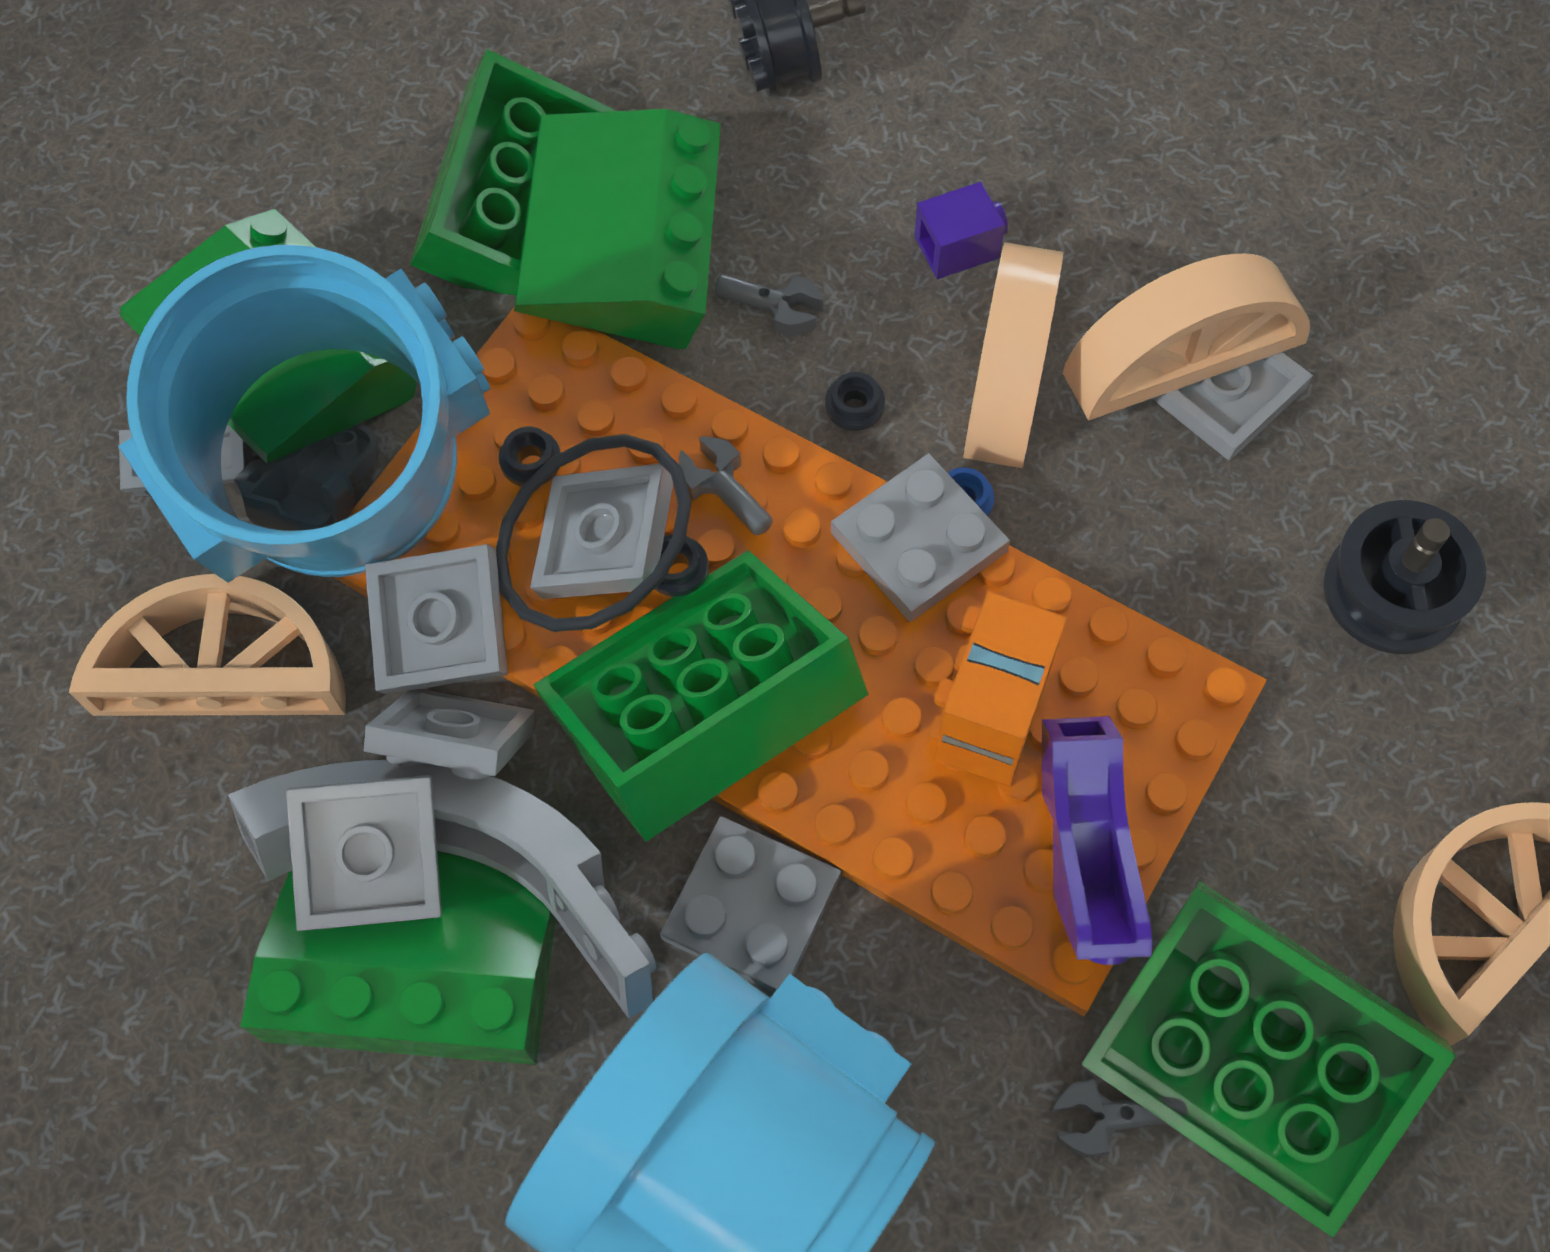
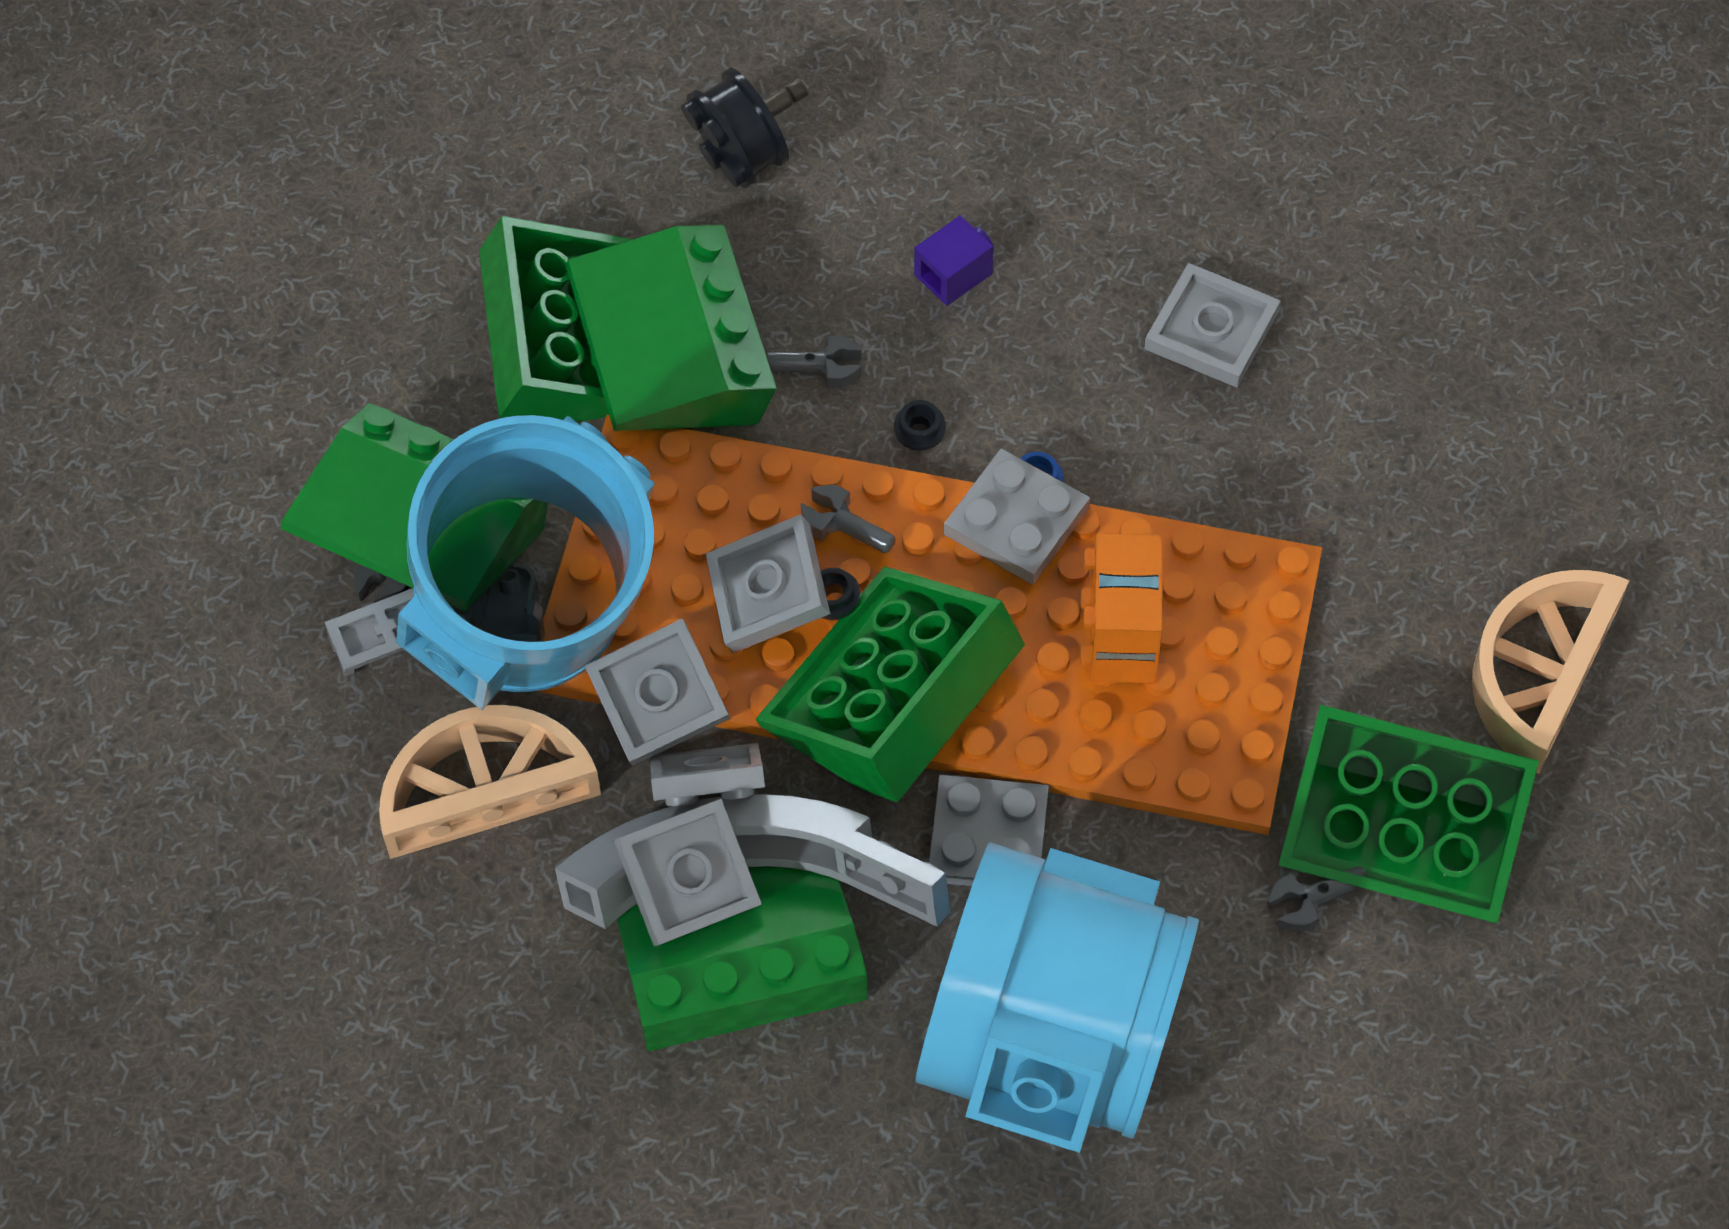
camera: 20 degrees left, 5 degrees down
black piece [496,434,692,632] -> none
black plate [499,426,561,487] -> none
light nougat window [963,242,1064,469] -> none
dark purple arch [1042,716,1152,965] -> none
light nougat window [1063,253,1310,421] -> none
black wheel [1324,500,1486,654] -> none

